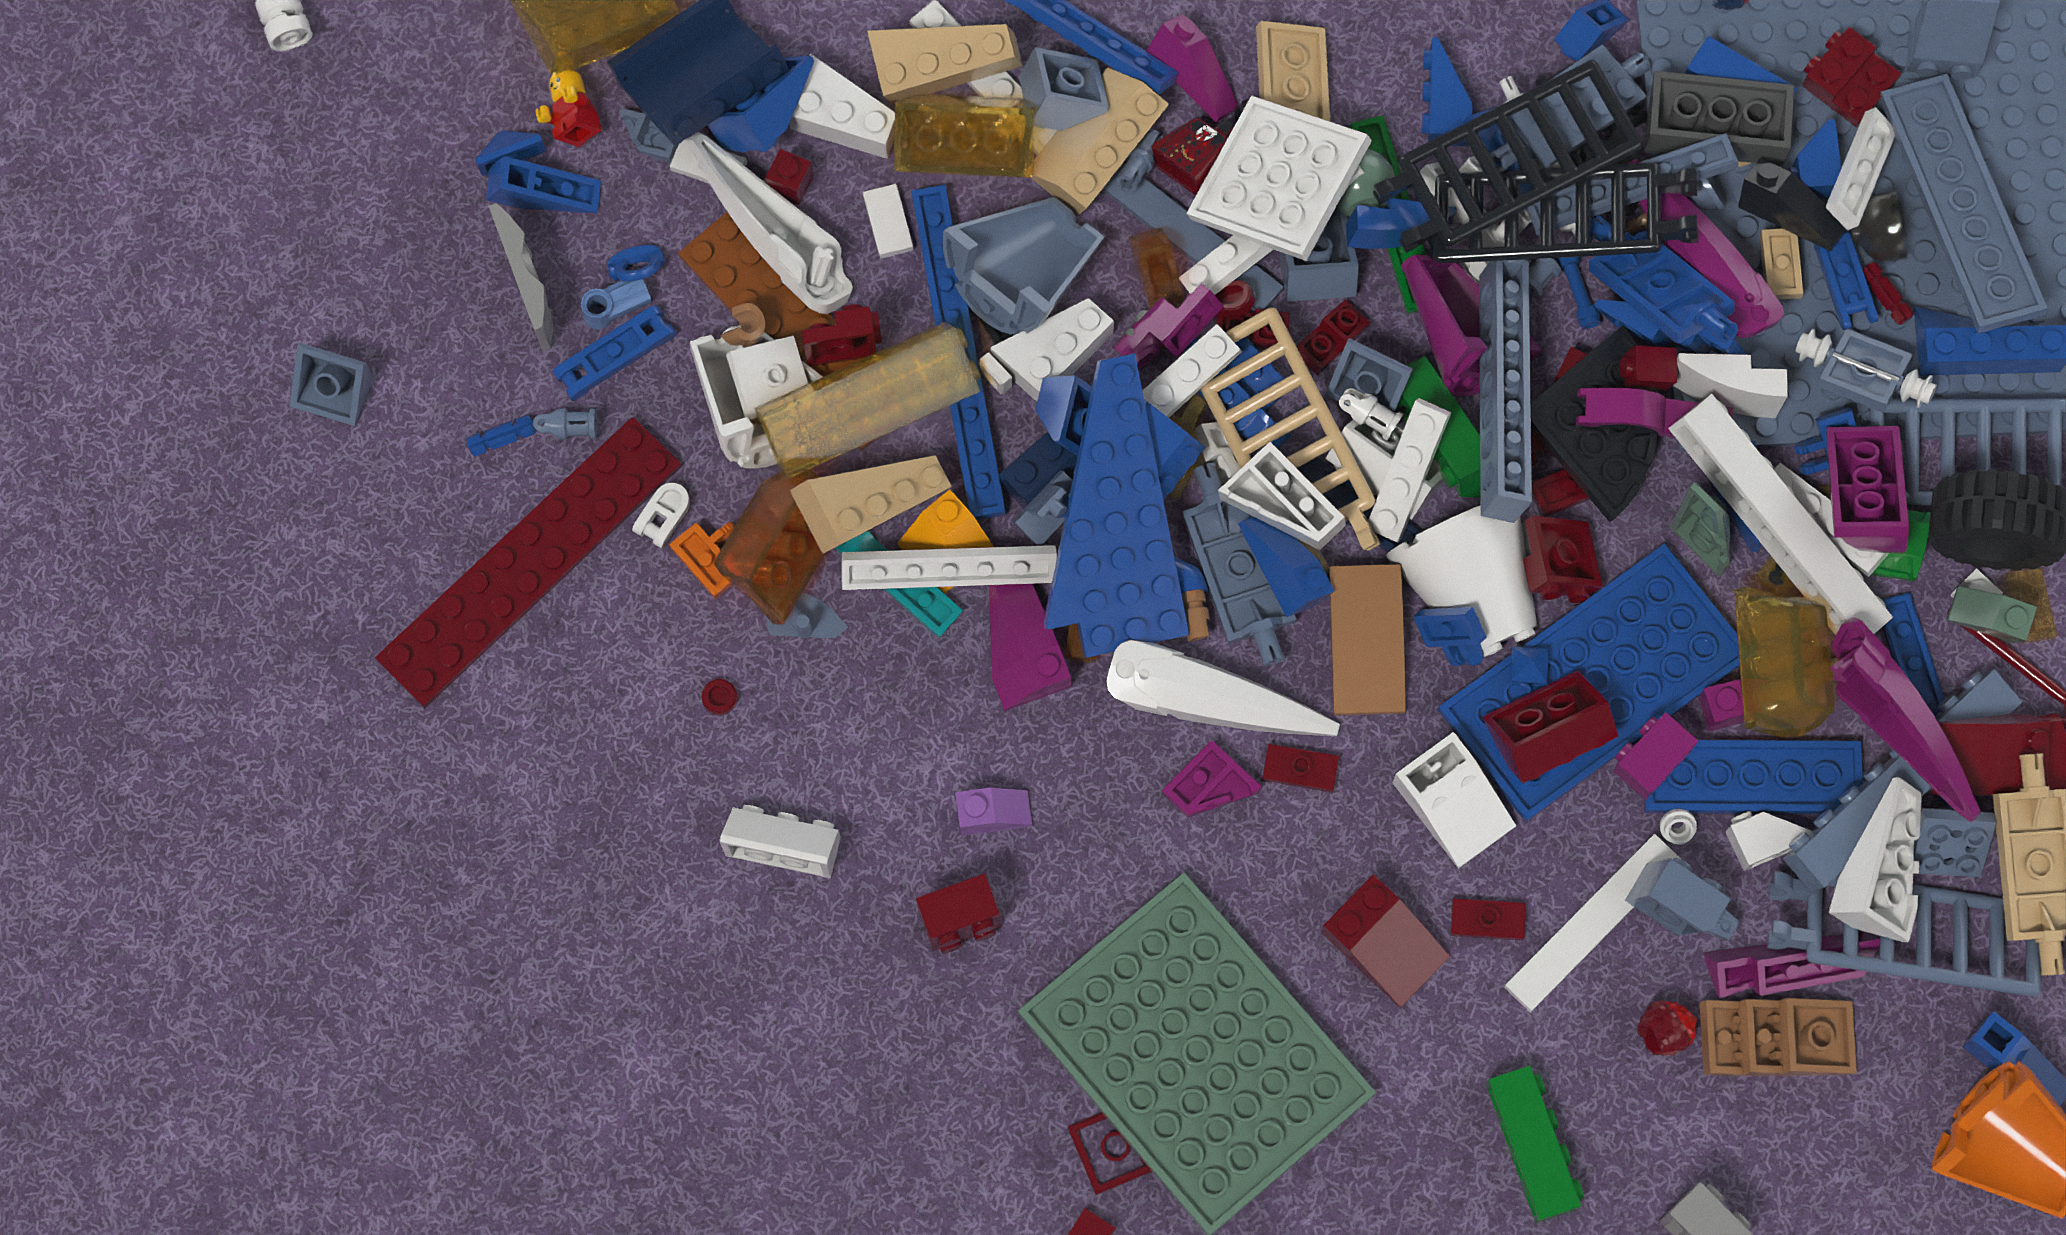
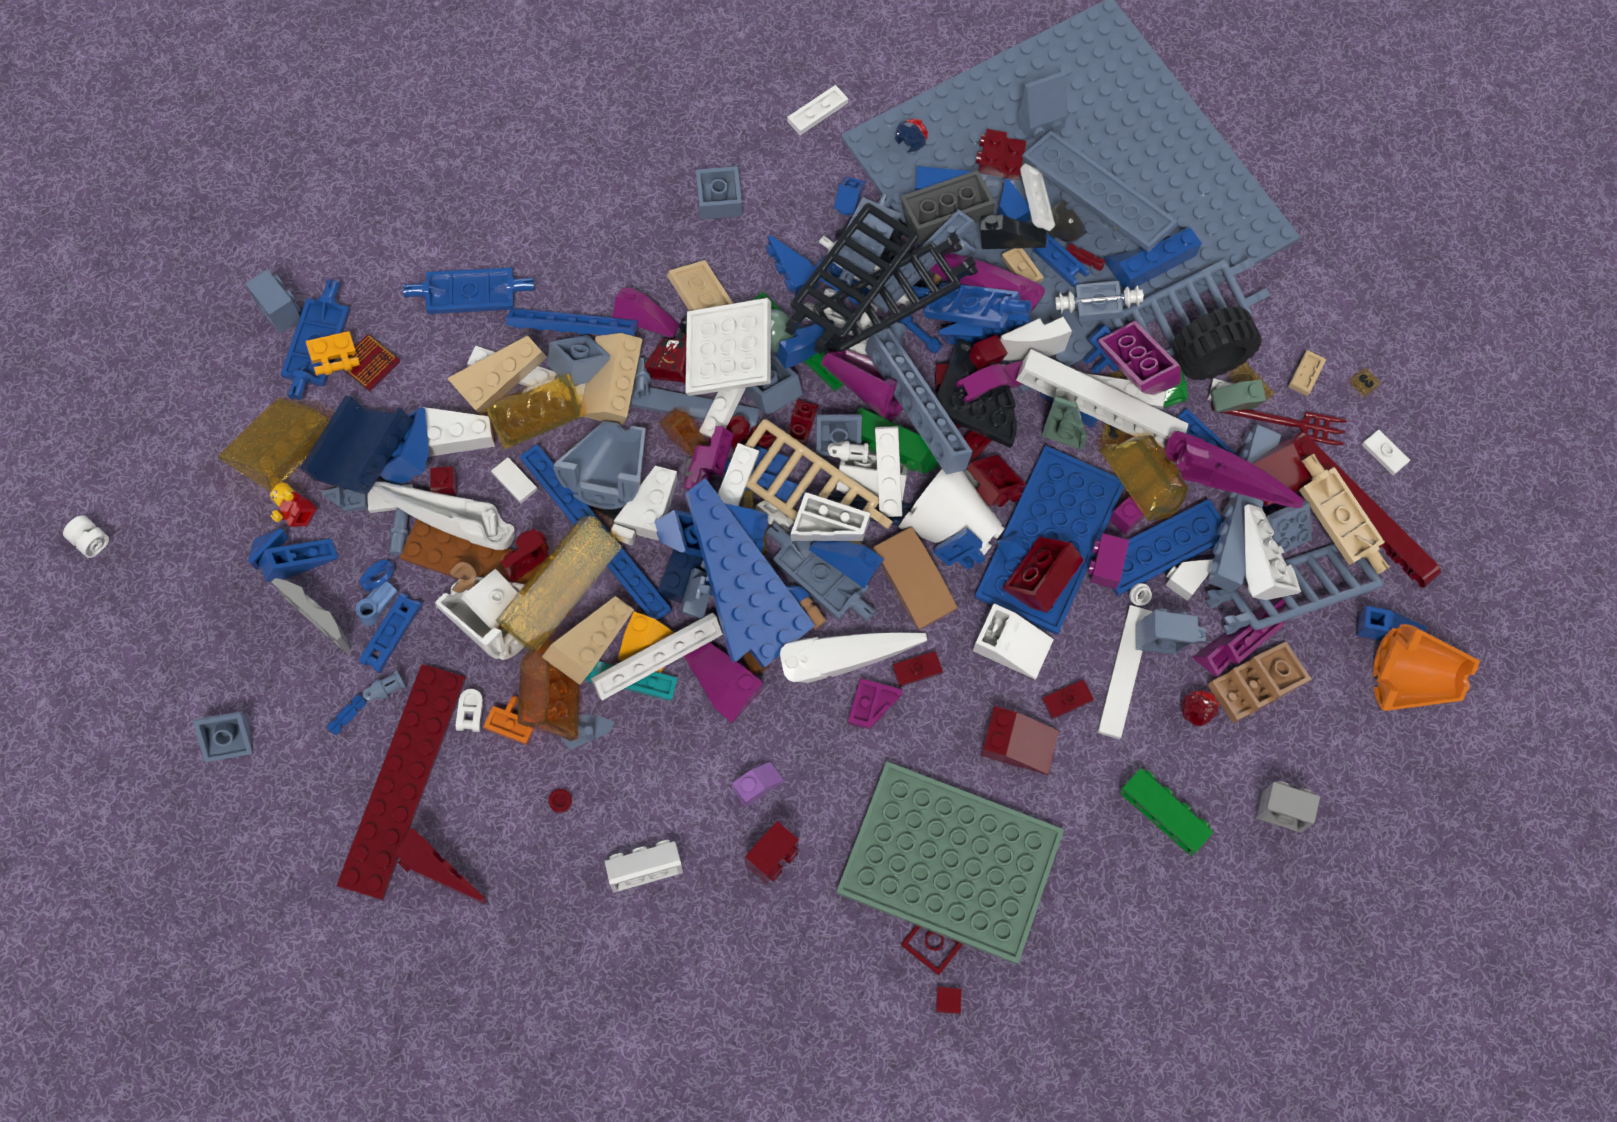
camera: 35 degrees left, 5 degrees down
none -> sand blue pin [389,509,409,556]
none -> dark red wedge [395,828,487,905]

